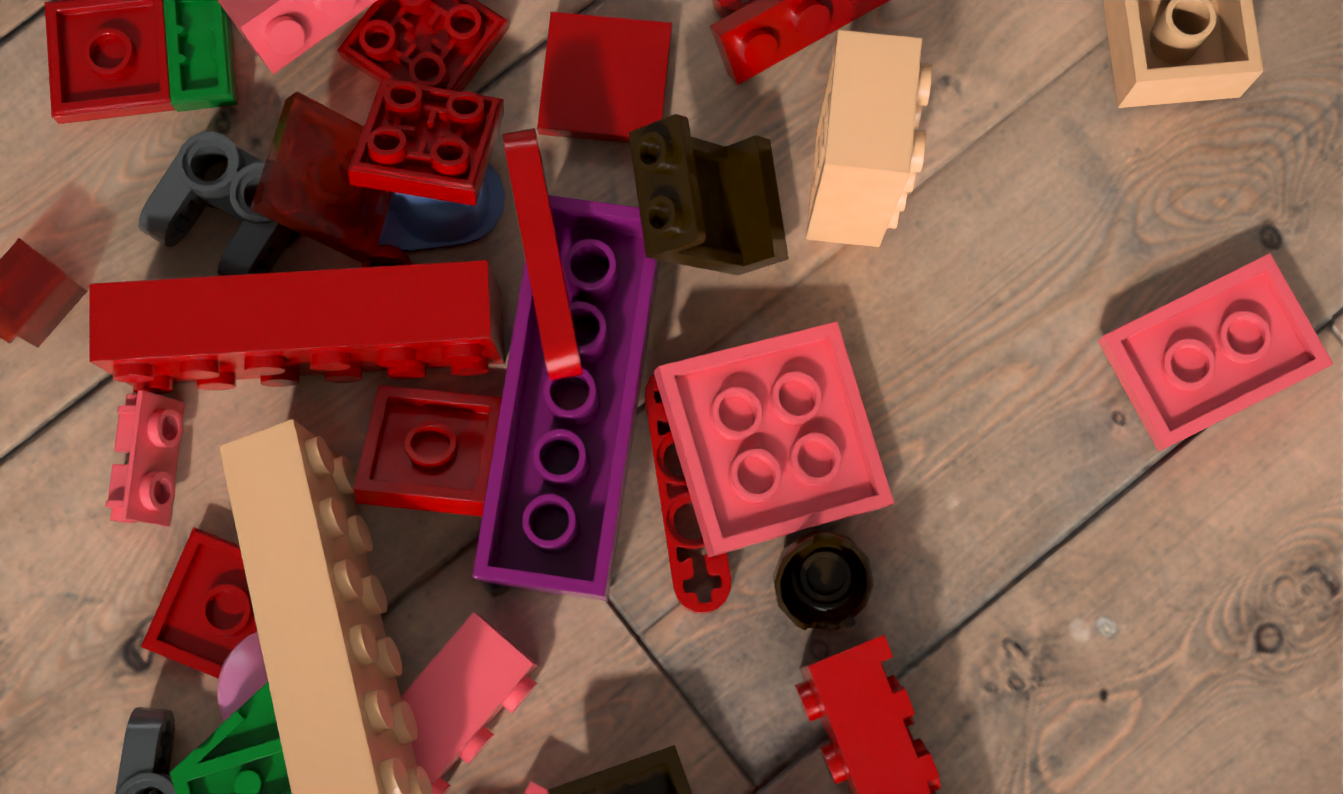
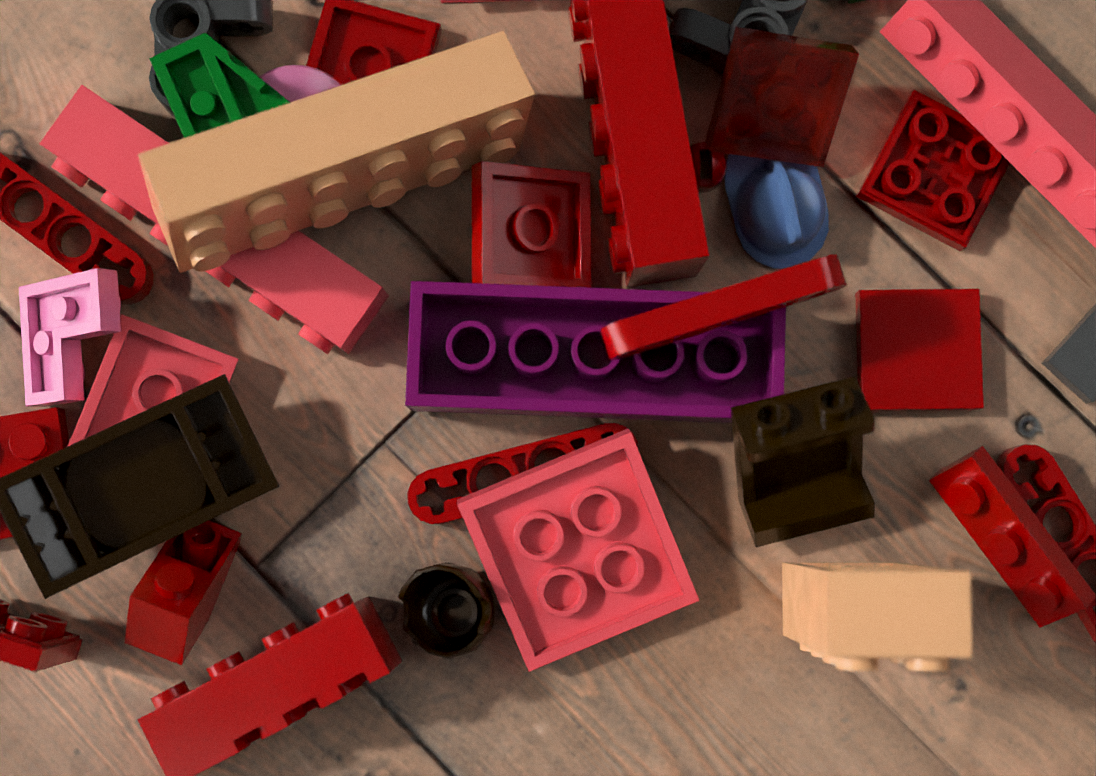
camera: 80 degrees right, 5 degrees up
red tile [348,79,504,206] -> none

